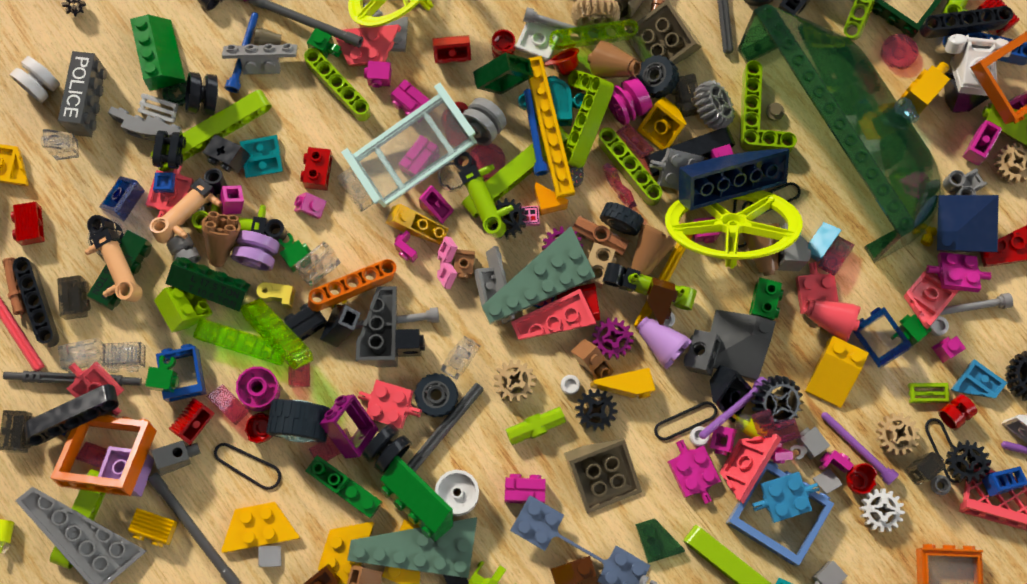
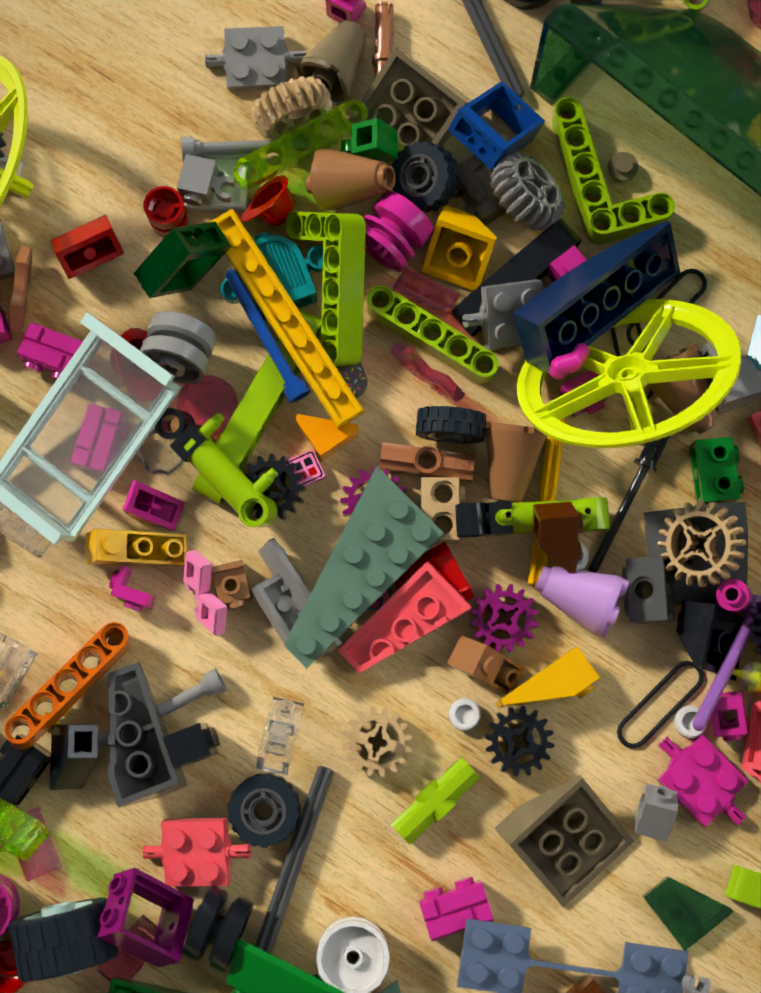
camera: 15 degrees left, 5 degrees up
none -> nougat tile [10,246,32,332]
none -> light grey brick [177,154,235,206]
none -> green brick [341,118,398,162]
none -> blue window [448,81,545,170]
none -> dark pink arm [549,343,590,379]
none -> black piece [588,436,670,572]
none -> light grey brick [635,783,678,842]
none -> tan gear [657,500,746,587]
none -> dark pink brick [716,579,753,613]

